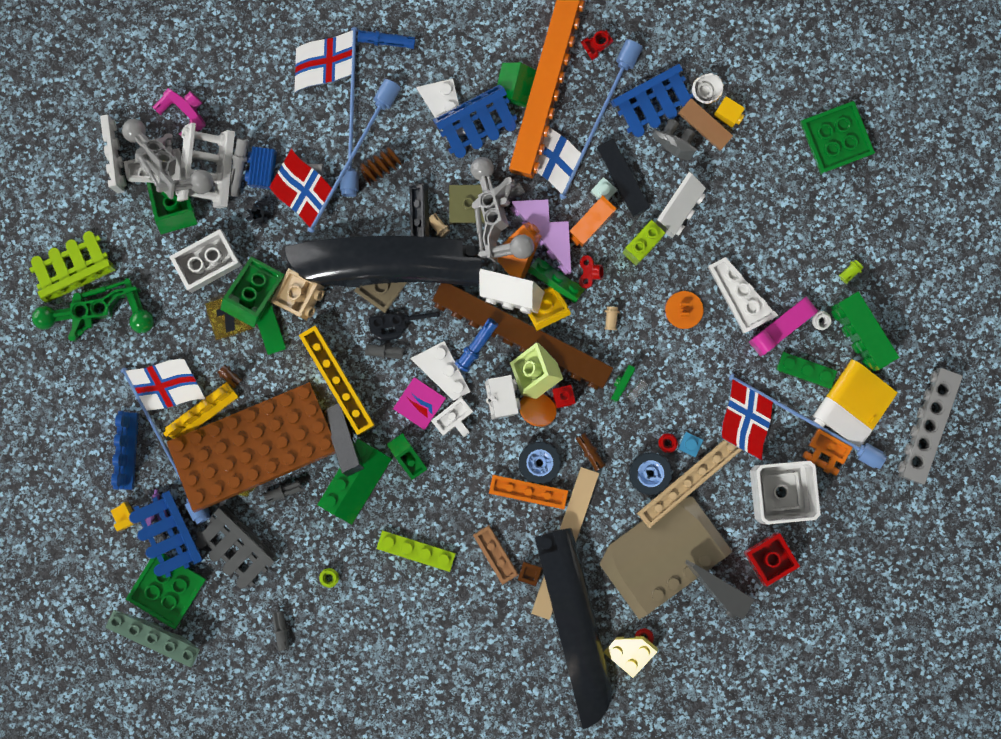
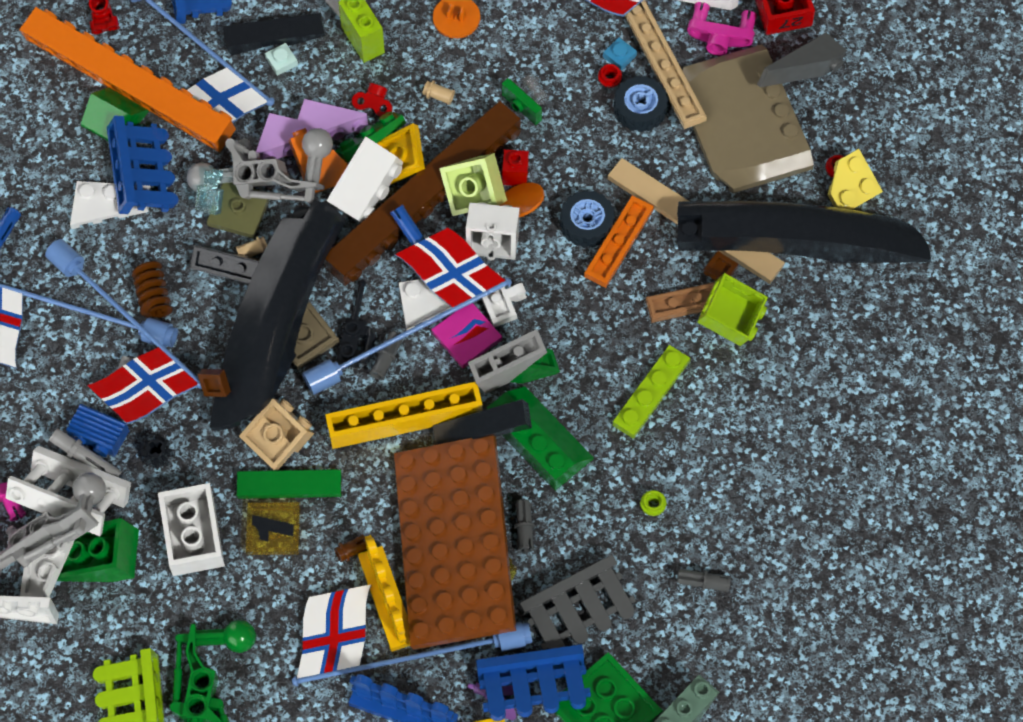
camera: 70 degrees left, 20 degrees down
green slope [220,256,285,328] -> none
orange slope [569,196,617,247] -> none
reddish brown pin [575,432,606,471] -> none
none -> clear light blue plate [195,168,224,215]
none -> reddish brown plate [197,369,231,397]
none -> flag [302,228,512,395]
none -> light grey slope [468,329,547,394]
none -> dark pink connector [687,2,757,56]
none -> lime piece [697,273,768,346]

